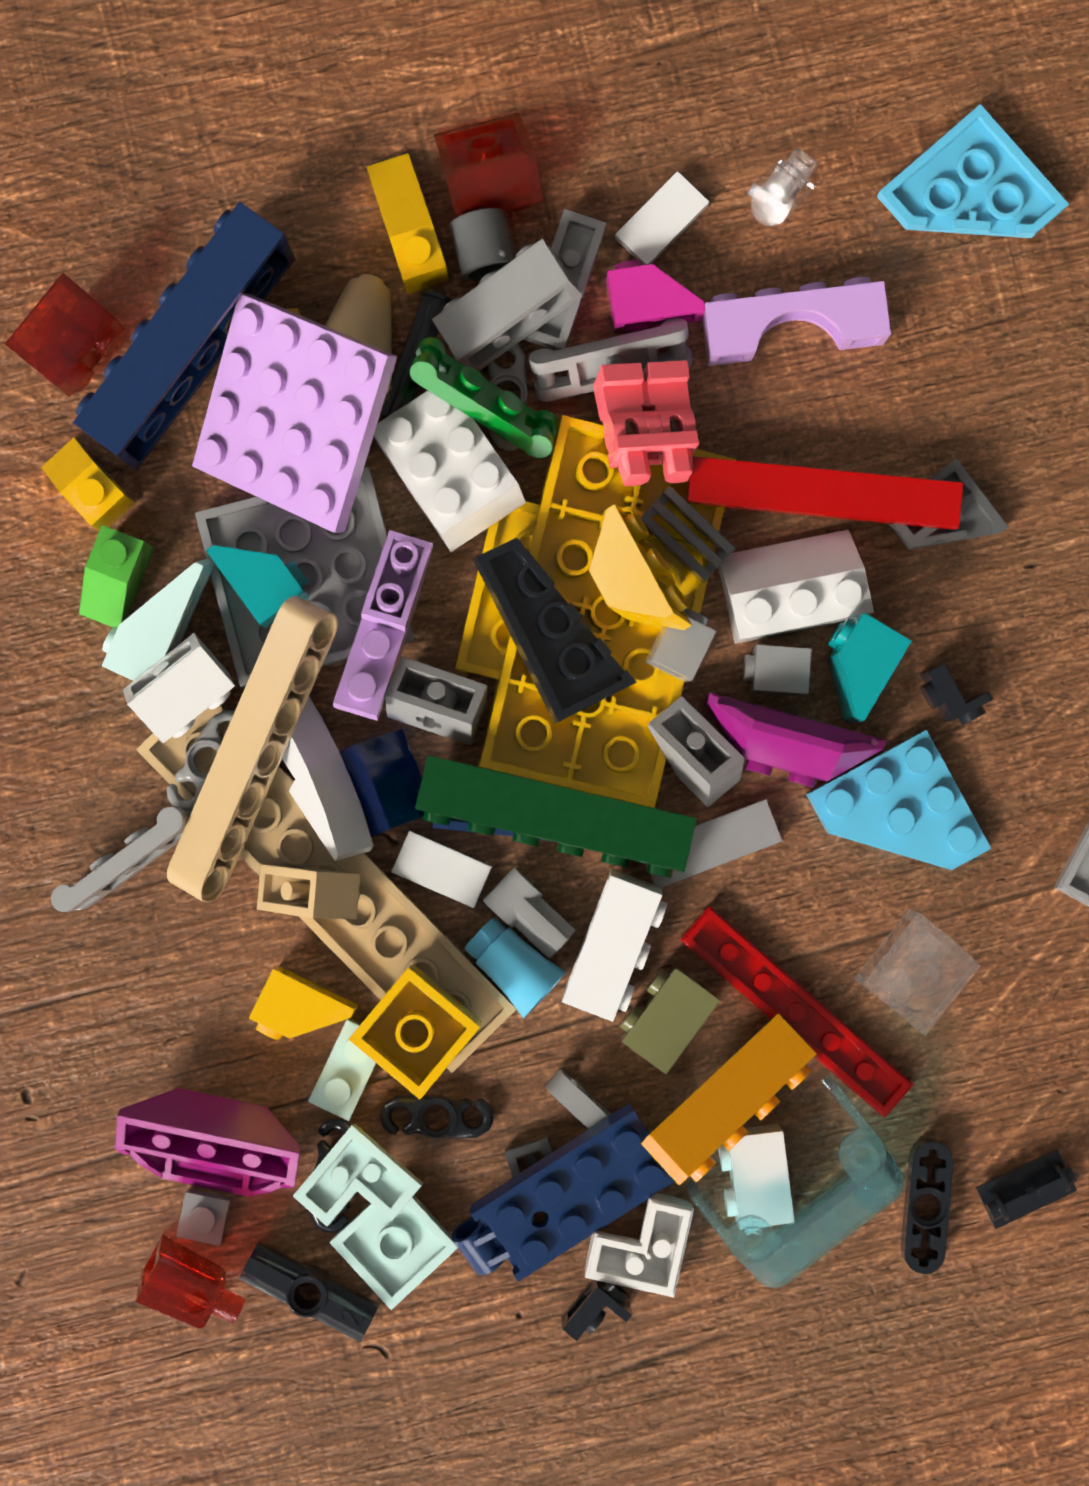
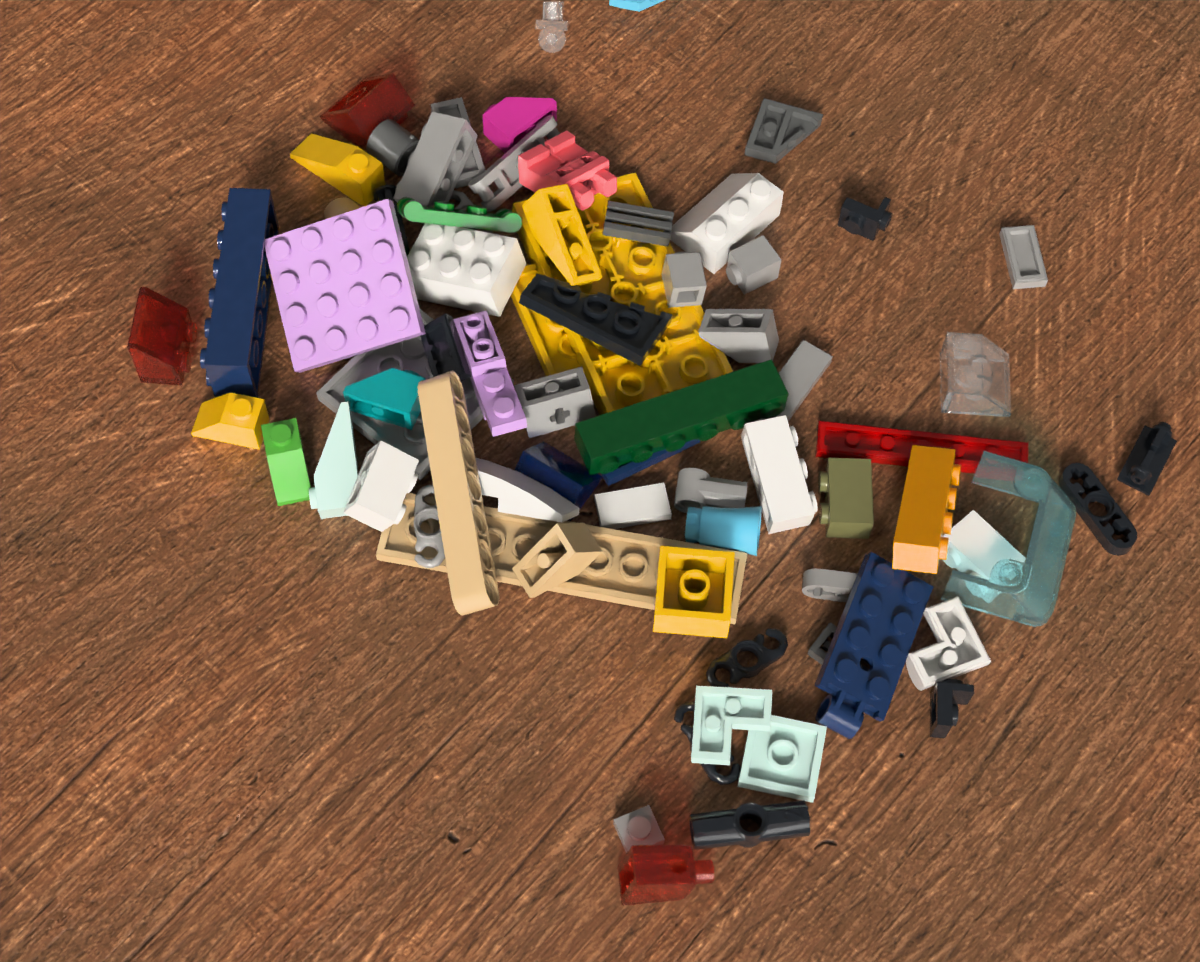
camera: 40 degrees left, 25 degrees down
light grey plate [51,807,192,912] -> none
magenta wedge [115,1088,301,1197] -> none
yellow slope [249,966,359,1040] -> none
light aqua plate [308,1018,376,1121] -> none
yellow slope [589,504,692,630] -> none
white tile [615,171,709,265] -> none
red tile [687,456,963,530] -> none
lavender arch [702,277,891,366] -> none
magenta wedge [704,693,886,788] -> none
medium azure plate [806,730,992,870] -> none
teal slope [827,612,912,725] -> none
none -> black plate [420,313,471,382]
none -> yellow slope [522,184,603,286]

